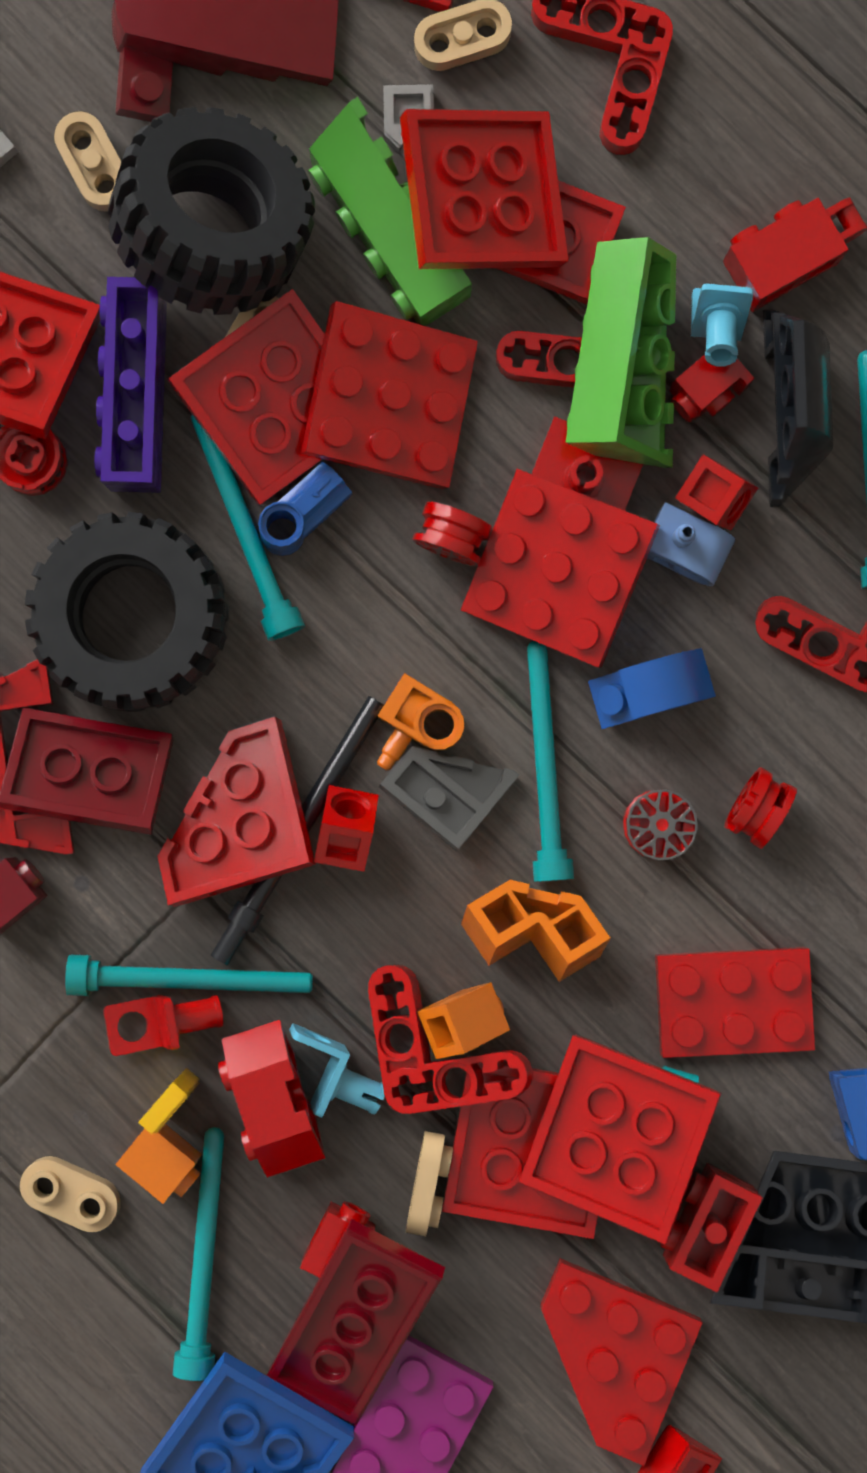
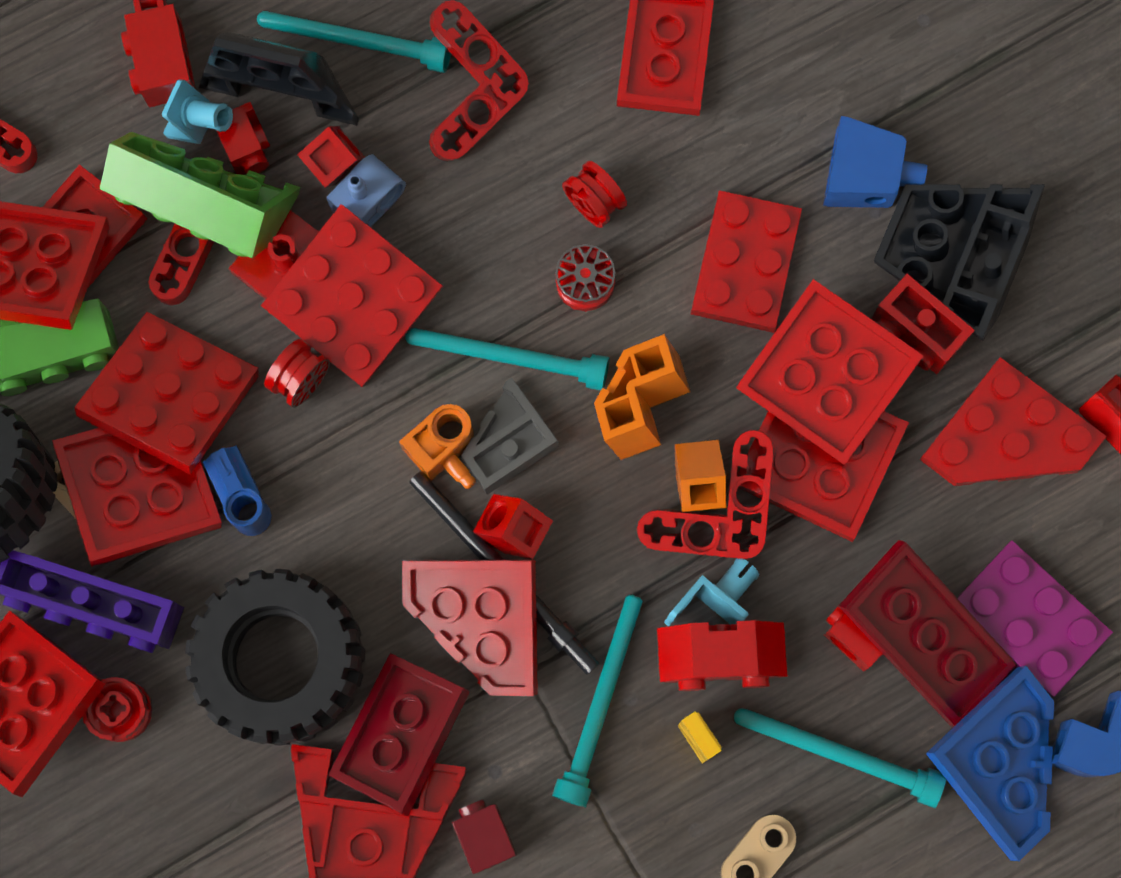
camera: 70 degrees left, 10 degrees down
red bracket [103,995,223,1056] -> none
orange brick [115,1124,202,1204] -> none
teal piece [190,414,305,641] -> none
tan plate [405,1131,453,1237] -> none
blue brick [588,648,716,729] -> none

